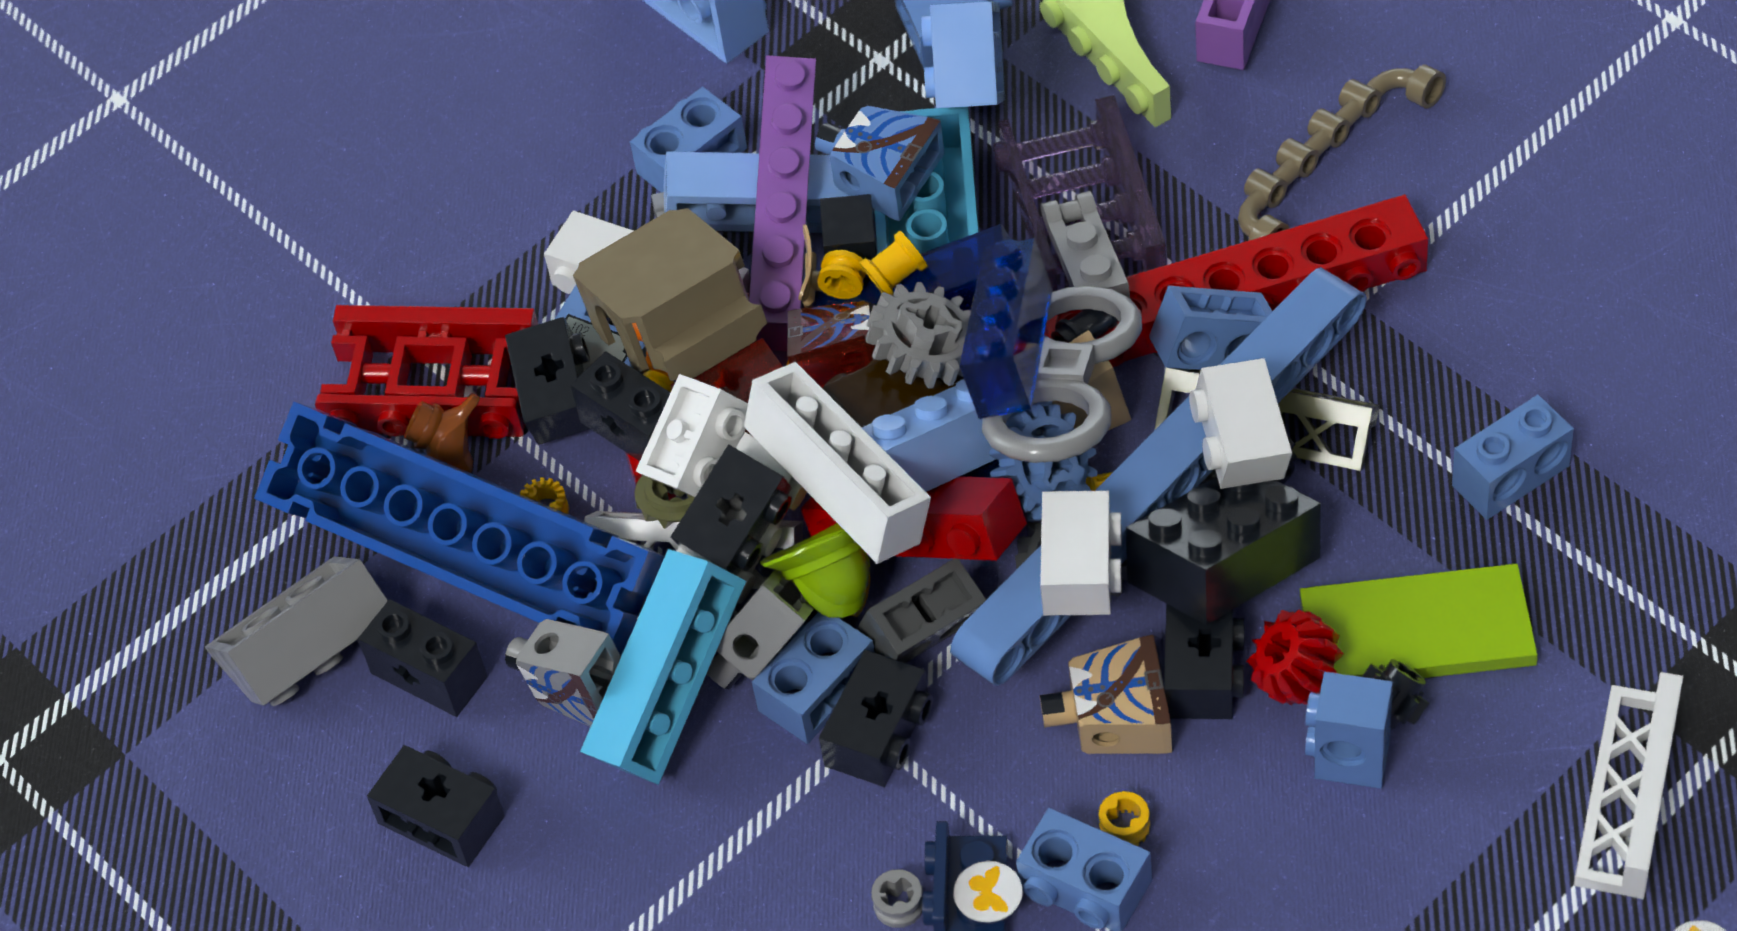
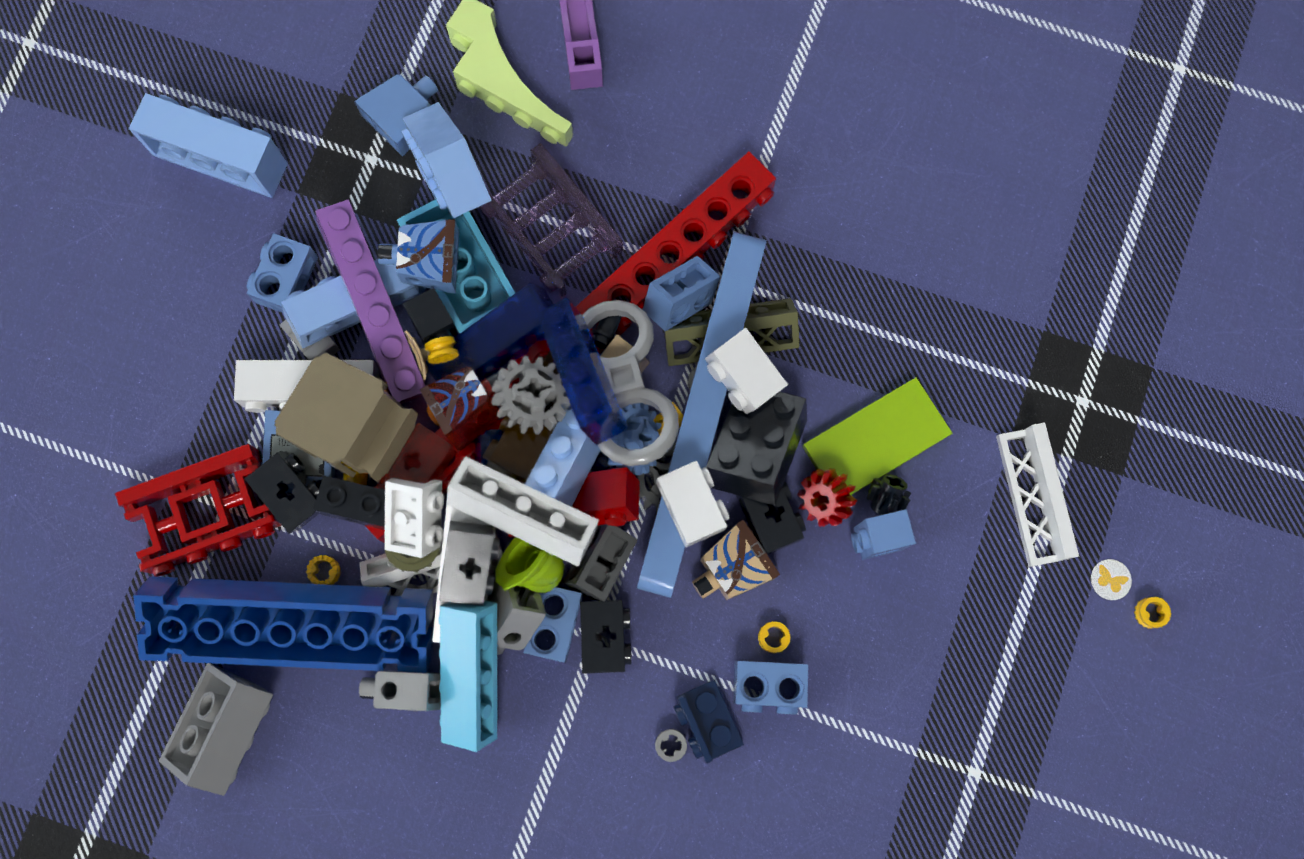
camera: 40 degrees left, 25 degrees up
black brick [358,599,488,717] -> none
black brick [367,745,505,868] -> none
dark orange animal [404,393,480,473] -> none
yellow bush [859,231,929,295] -> none
white sticker [954,861,1022,922] -> none
light grey plate [1041,191,1130,311] -> none
dark tan bar [1238,64,1446,241] -> none
medium blue brick [1452,395,1574,520] -> none

